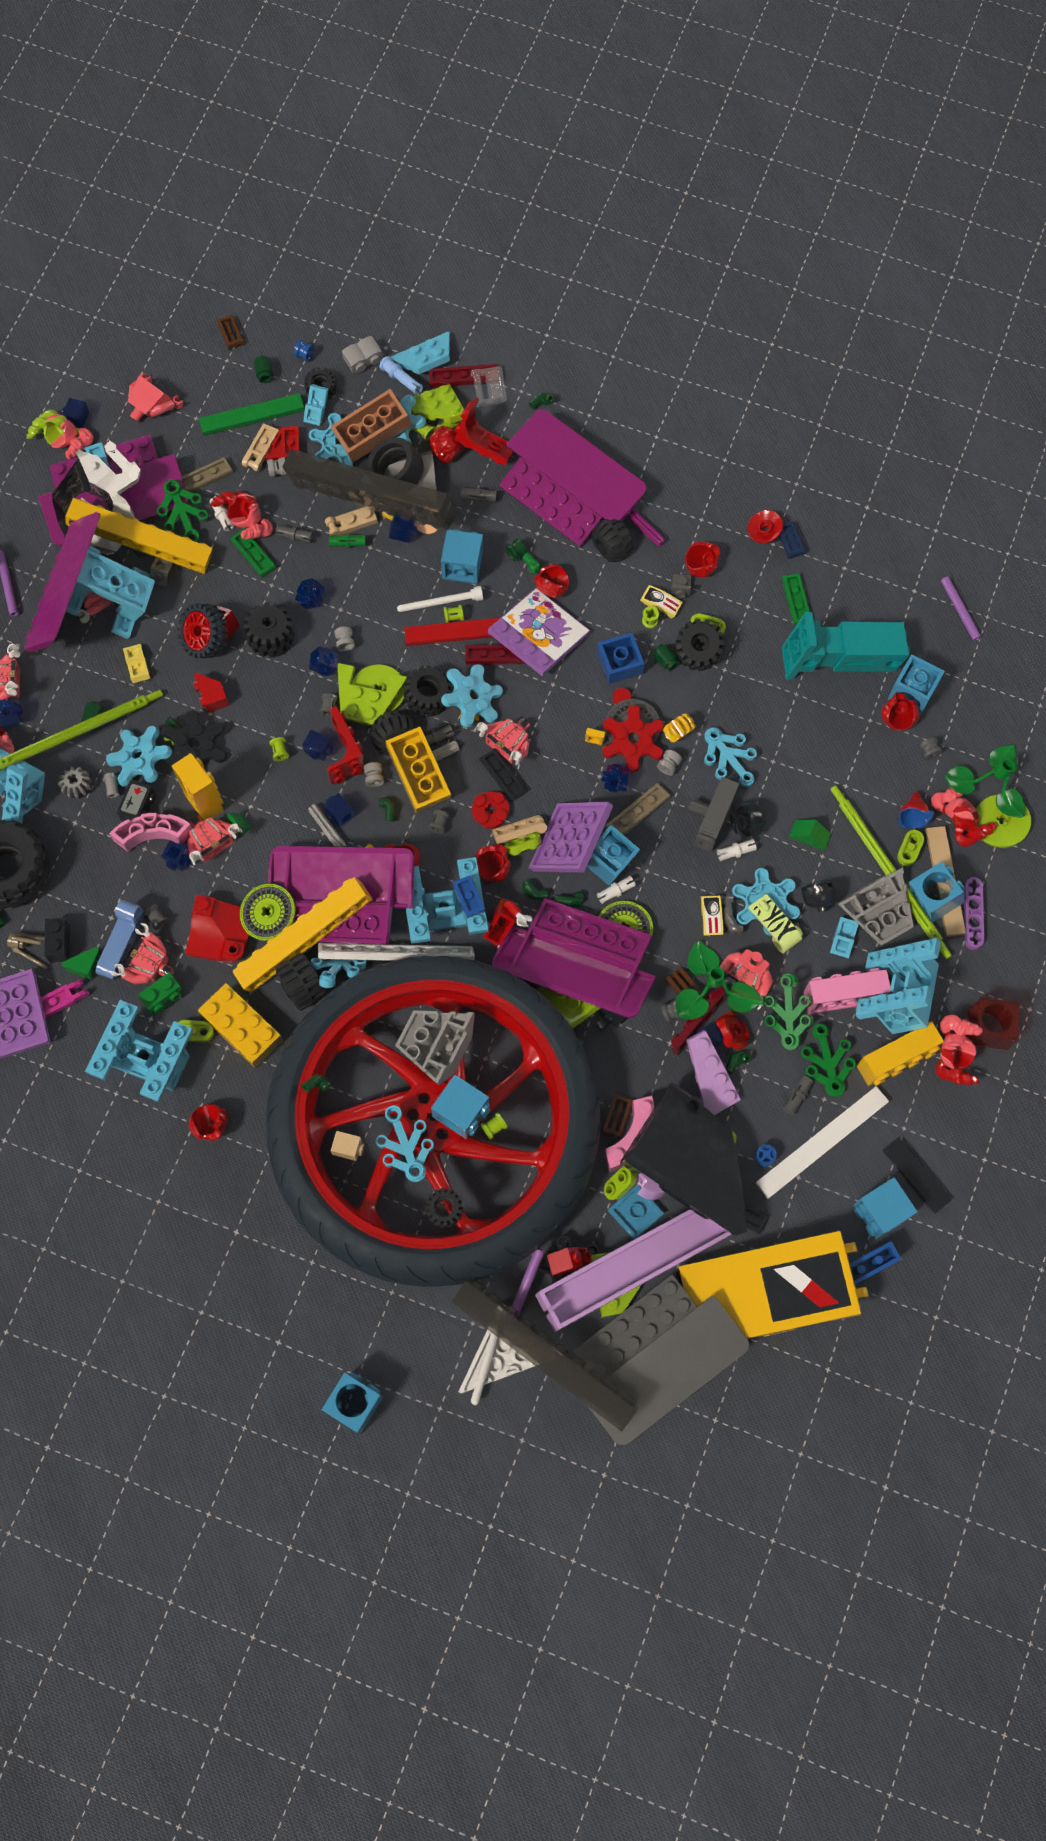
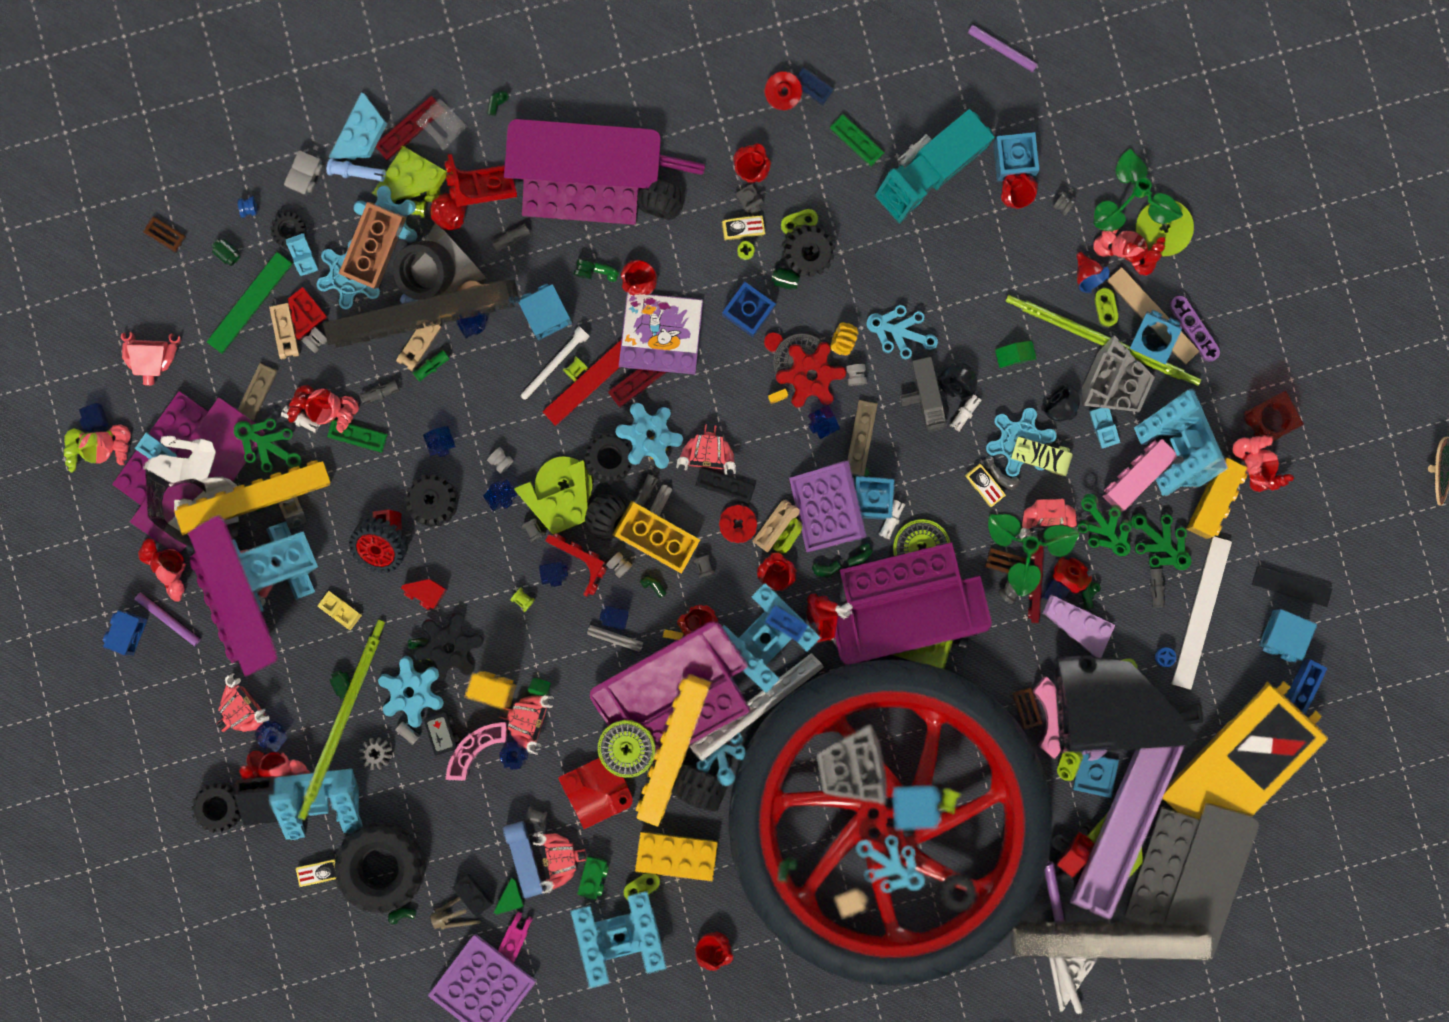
camera: 30 degrees left, 15 degrees up
none -> hair [138,539,186,602]

